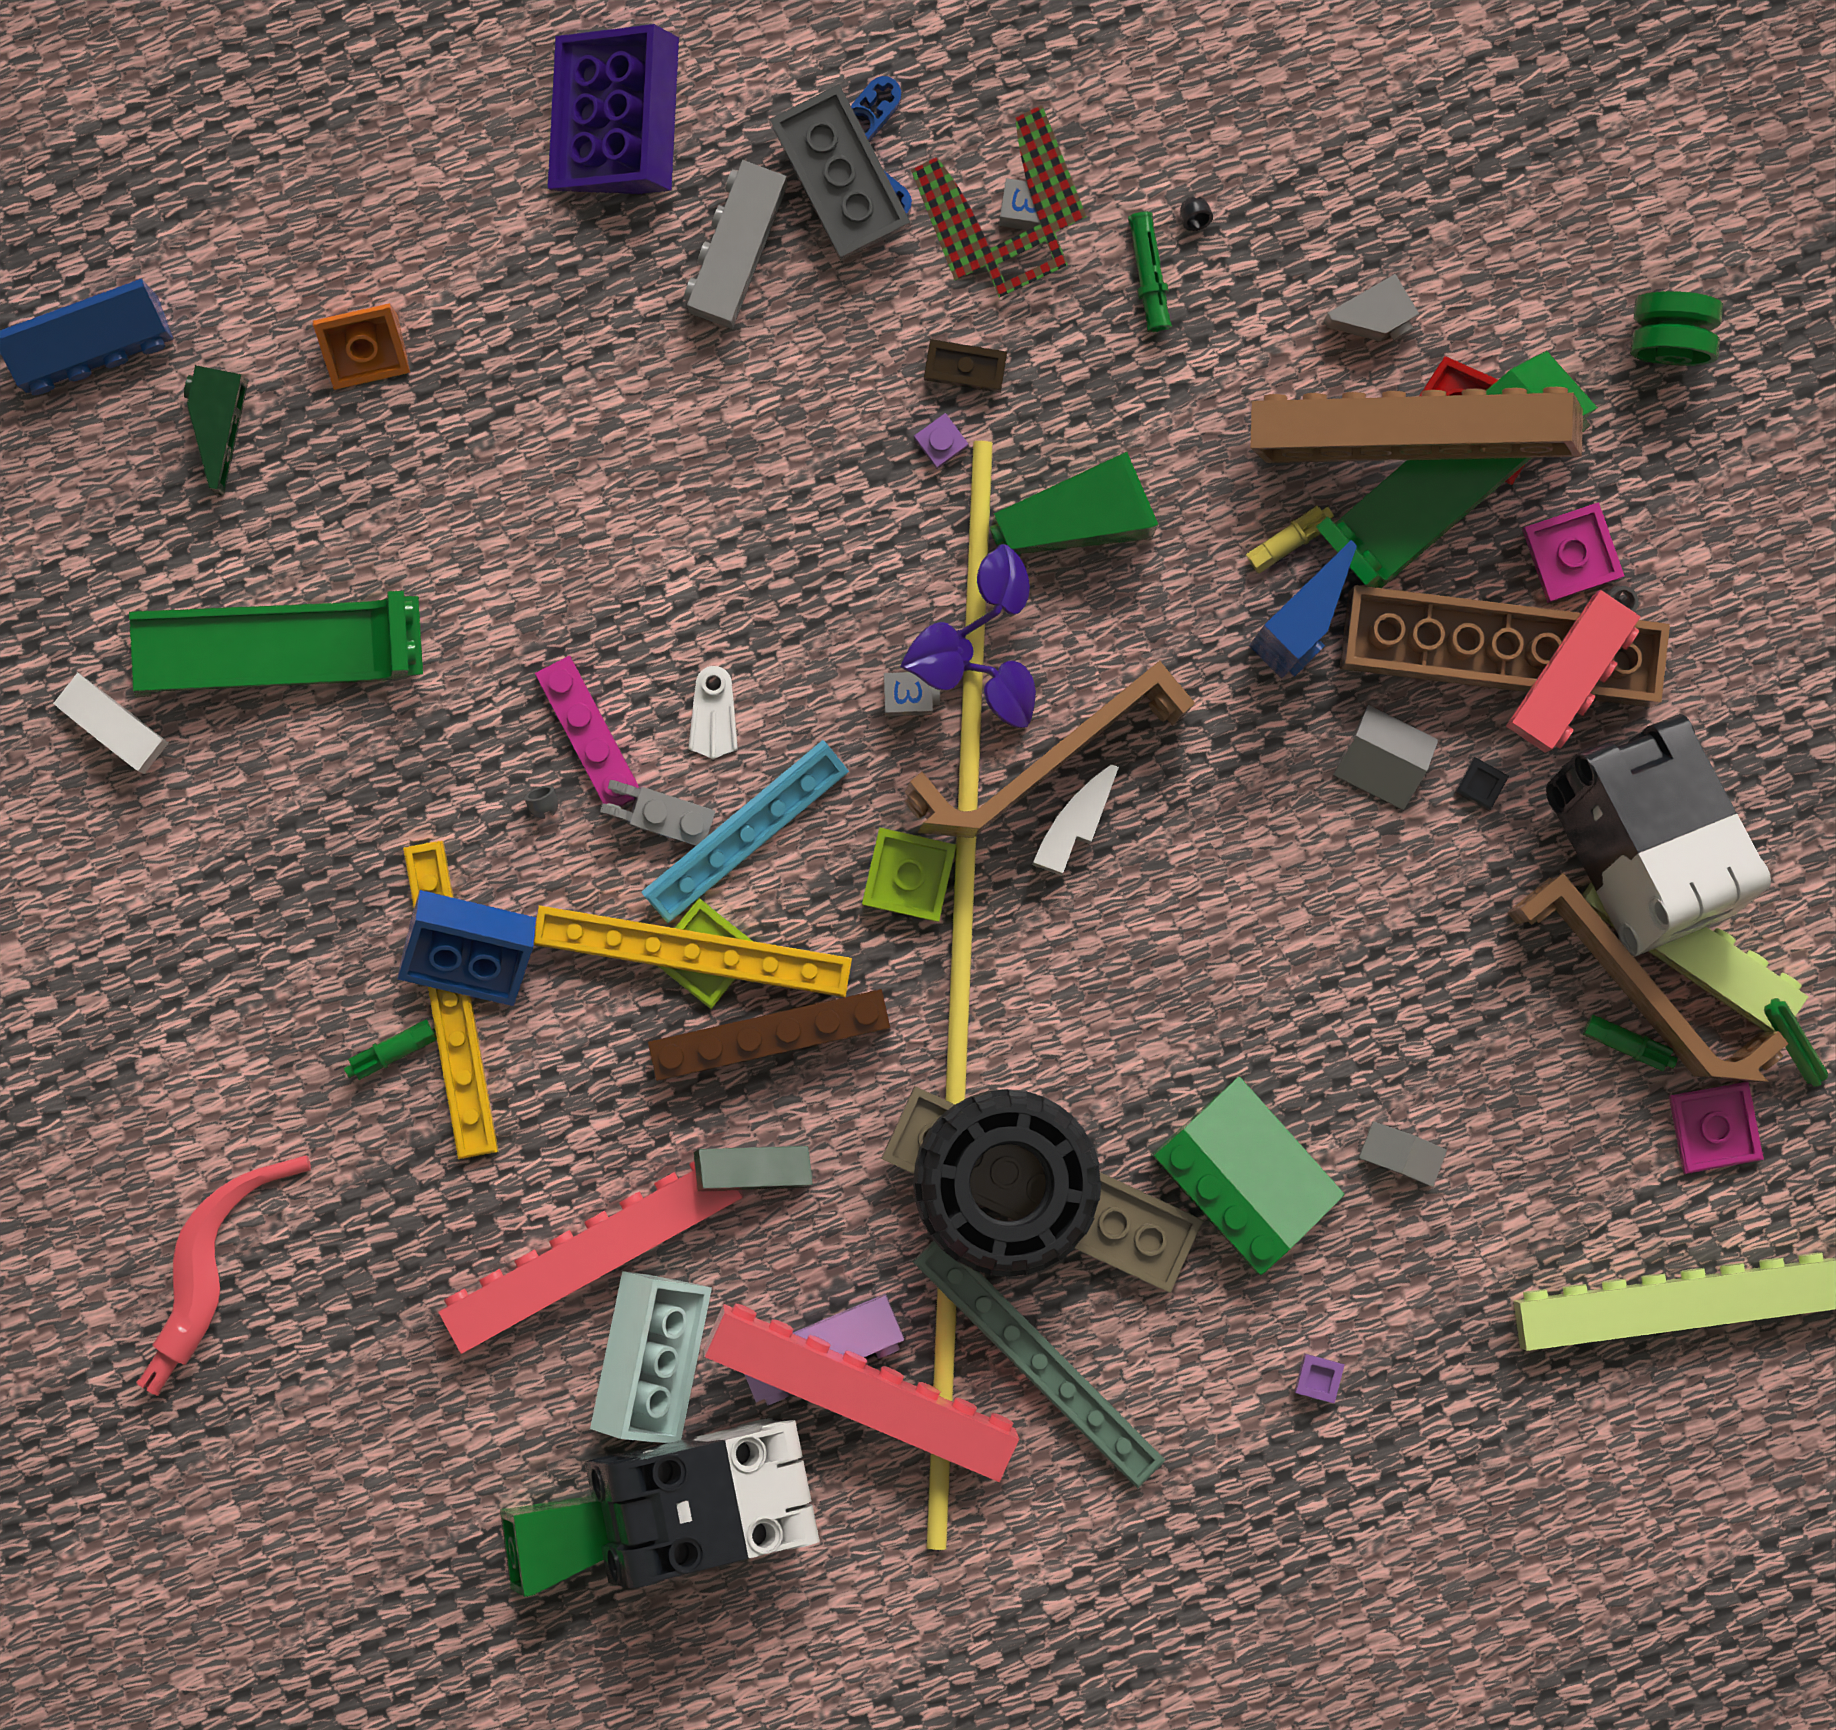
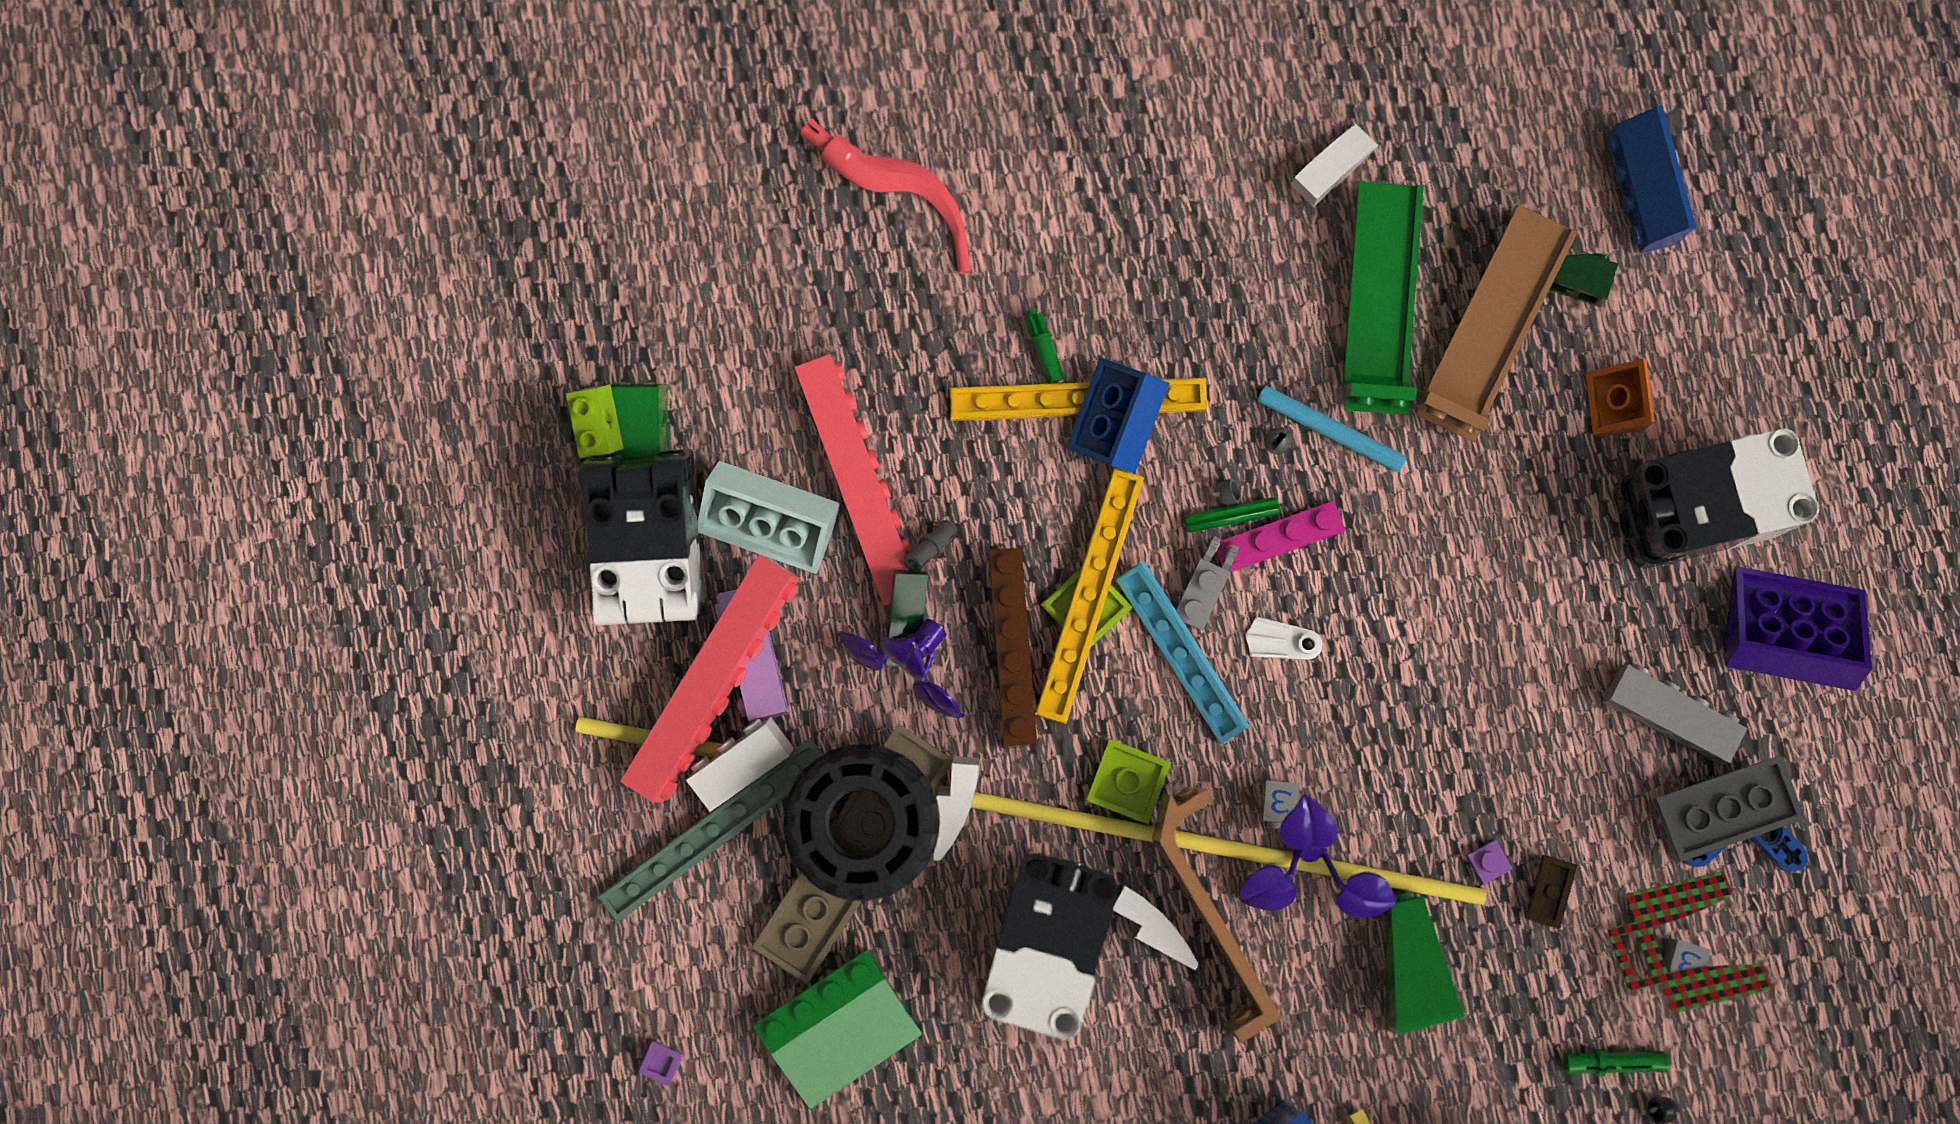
camera: 105 degrees right, 5 degrees down
none -> lime brick [566,384,624,459]
none -> white brick [686,717,794,812]
none -> dark purple plant [838,619,965,718]
none -> dark grey pin [904,520,957,571]
none -> white slope [933,756,981,861]
none -> piece [983,853,1118,1039]
none -> green axle [1184,497,1280,533]
none -> medium azure axle [1258,386,1406,472]
none -> dark grey hinge [1265,428,1291,455]
none -> medium nougat panel [1416,204,1578,443]
none -> black piece [1613,429,1819,569]

